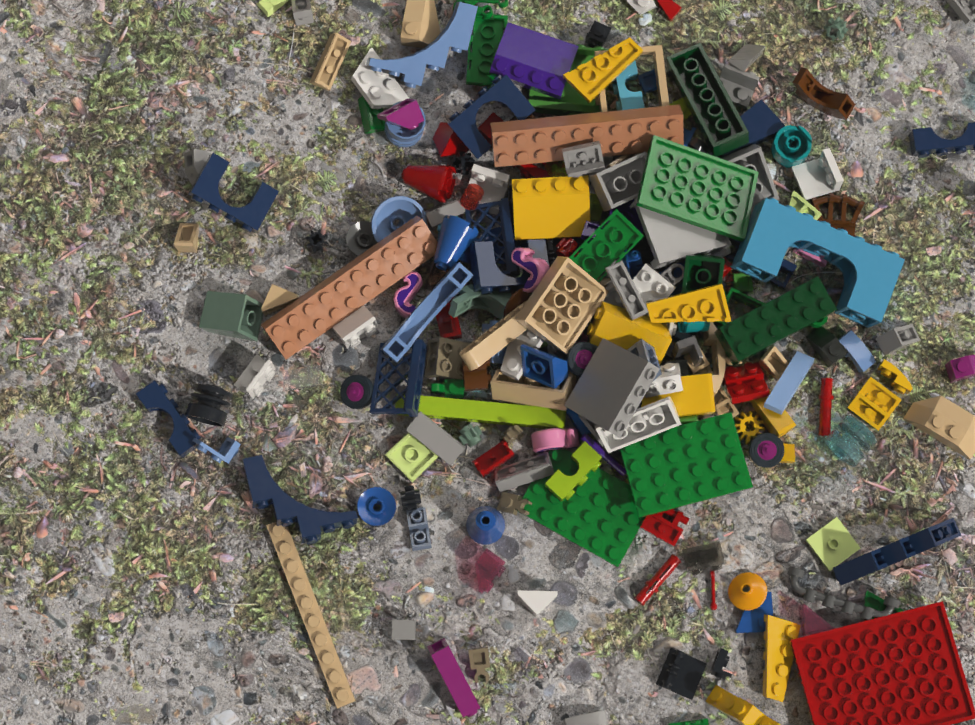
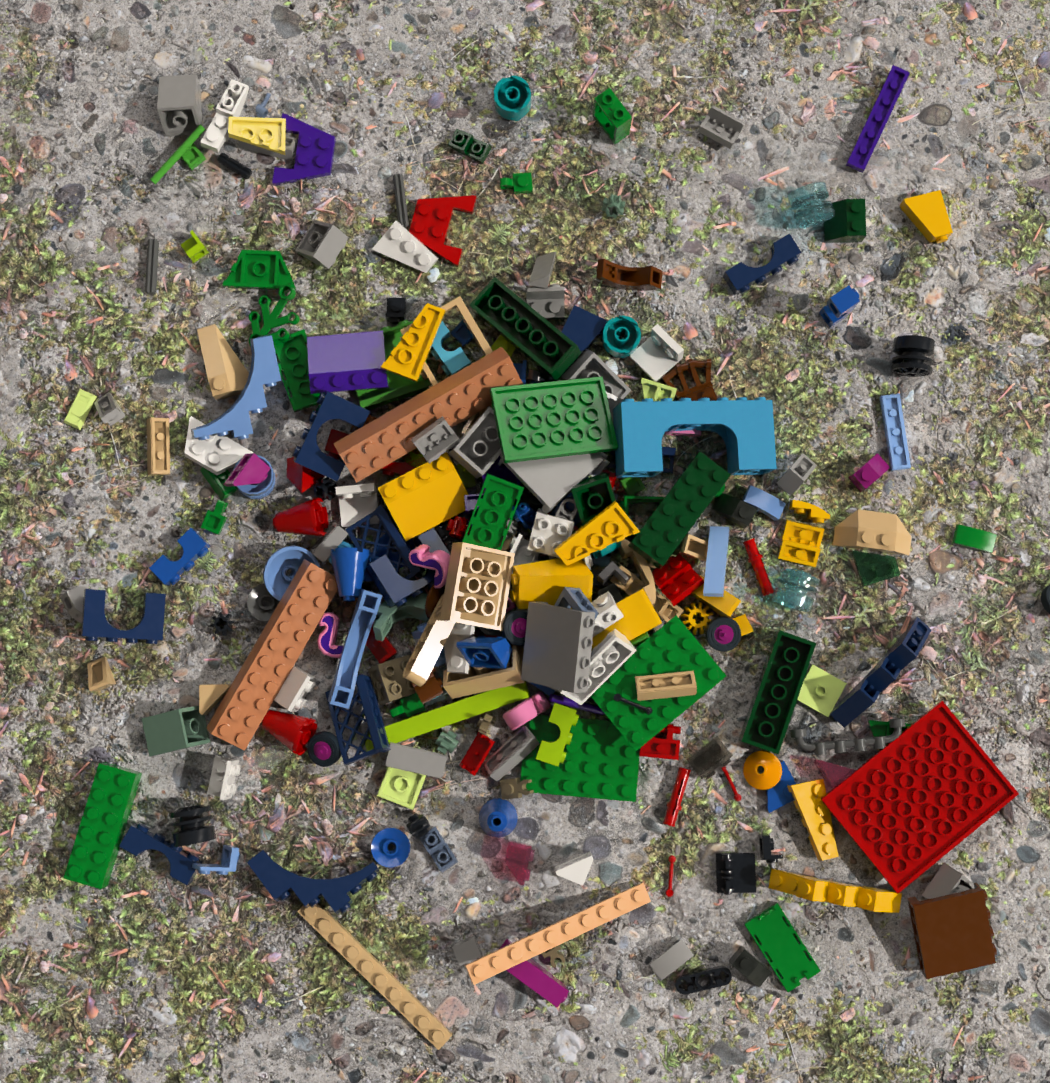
camera: 20 degrees left, 5 degrees up
clear red wheel [460,183,484,210] -> none
light grey slope [605,261,649,320] -> none
none -> green brick [64,762,142,889]
none -> blue arch [149,528,211,586]
none -> green plate [201,499,228,535]
none -> red cone [262,710,317,756]
none -> light nougat plate [465,883,651,985]
none -> black hinge [613,694,653,715]
none -> tan slope [635,670,697,701]
none -> red hinge [666,855,676,897]
none -> dark green brick [738,630,816,755]
none -> clear green wing [851,550,901,587]

